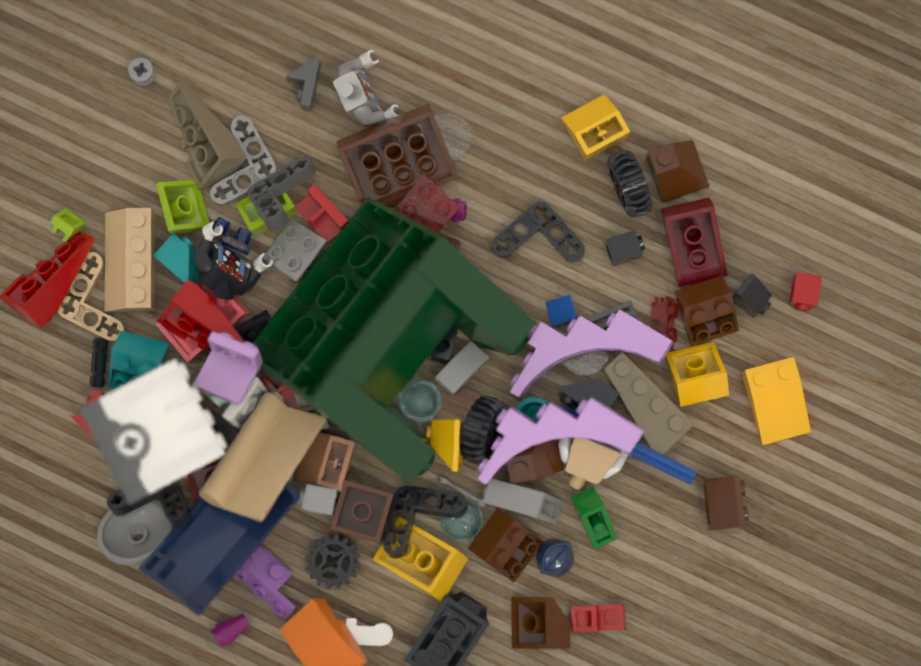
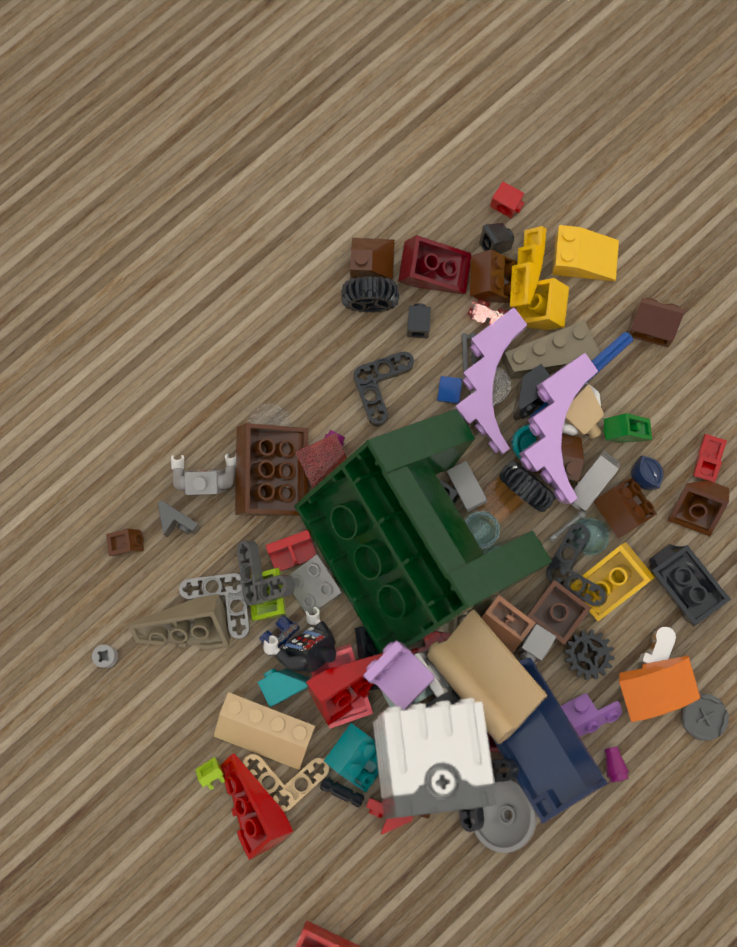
camera: 70 degrees left, 5 degrees down
lime slope [156,180,210,236] -> none
yellow slope [427,420,464,473] -> none
yellow slope [561,95,630,161] -> none
none -> reddish brown bracket [106,529,144,556]
none -> yellow slope [510,226,547,308]

